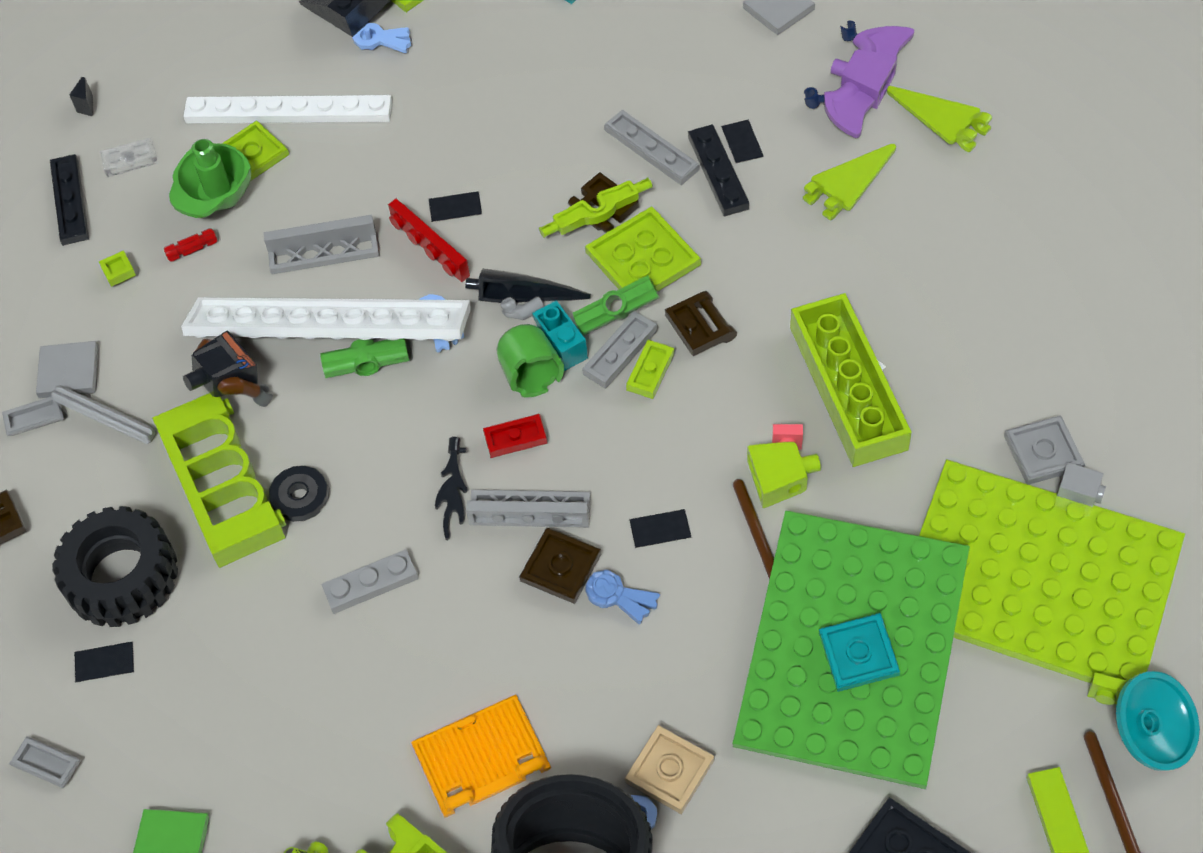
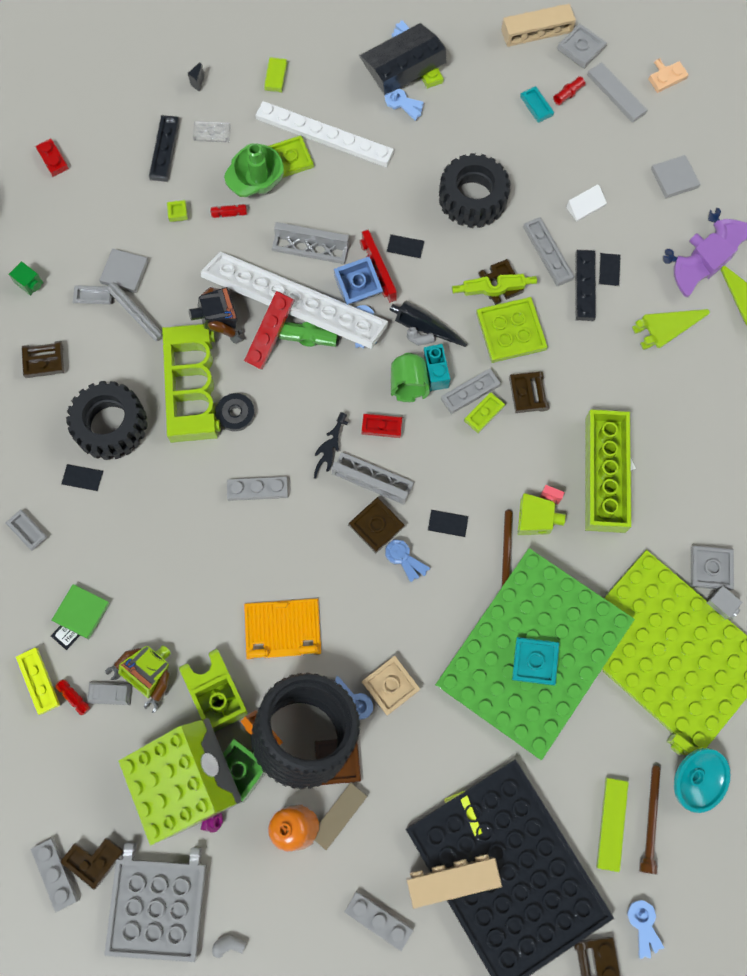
camera: 15 degrees right, 15 degrees up
bright green piece [573,275,660,336] -> none
none -> red plate [244,291,295,369]
none -> lime tile [264,57,287,92]
none -> medium blue slope [334,256,383,305]
none -> black tyre [439,153,511,228]
none -> white slope [566,185,607,222]

